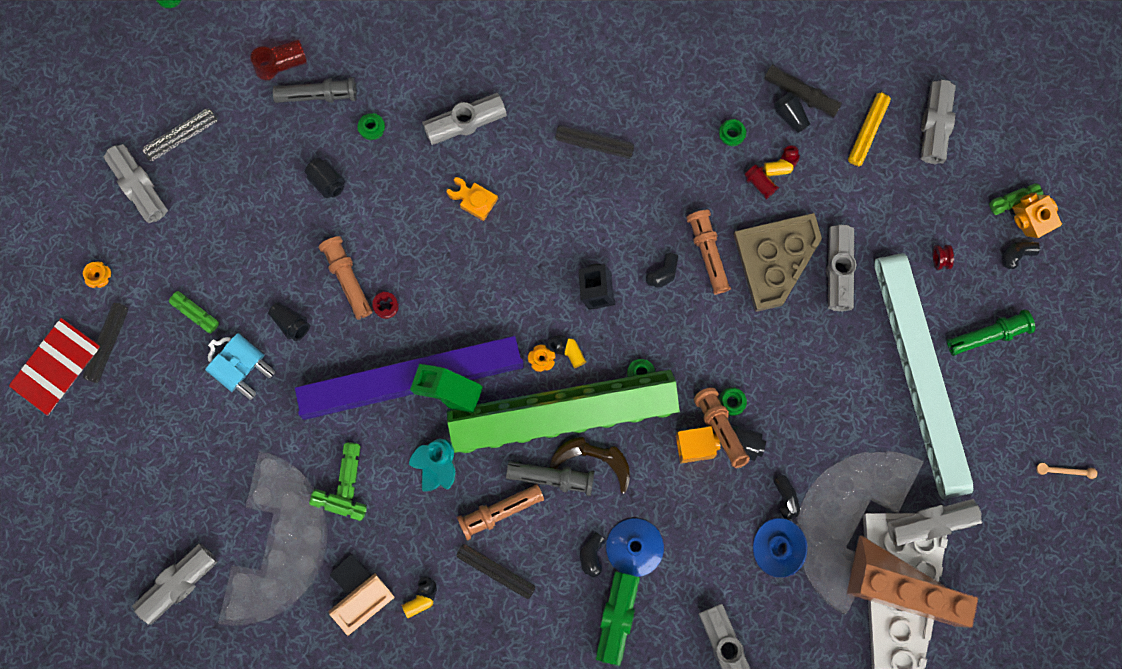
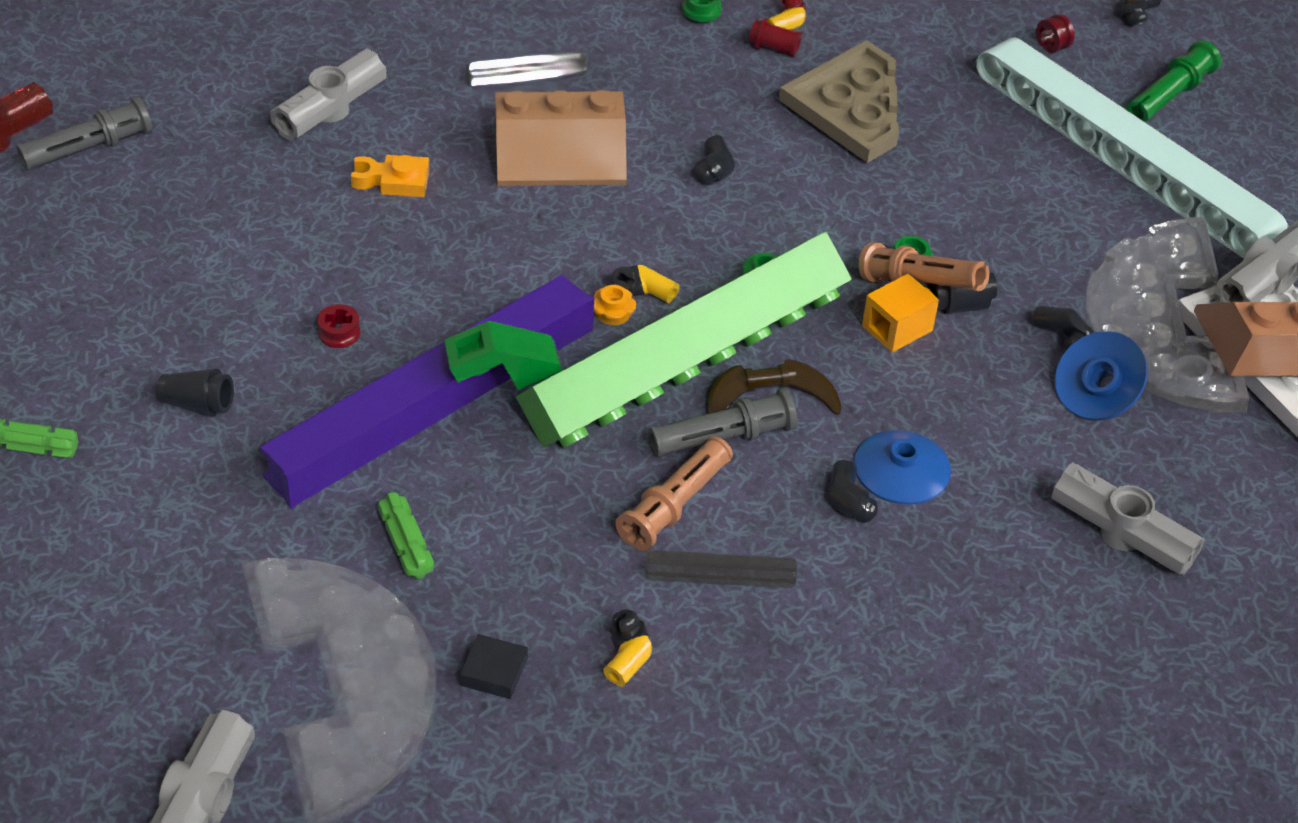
camera: 30 degrees left, 30 degrees down
medium azure piece [205,333,275,400] -> none
black brick [305,158,345,198] -> none
bright green axle [309,489,367,521] -> none
nougat pin [318,236,373,320] -> none
light nougat tile [329,574,394,635] -> none
green plate [358,113,385,140] -> none
teal plate [409,439,455,492] -> none
black brick [578,264,615,309] -> none
green piece [596,572,640,666] -> none
nougat pin [686,210,731,295] -> none
light grey piece [826,225,857,311] -> none
none -> medium nougat slope [495,90,627,186]

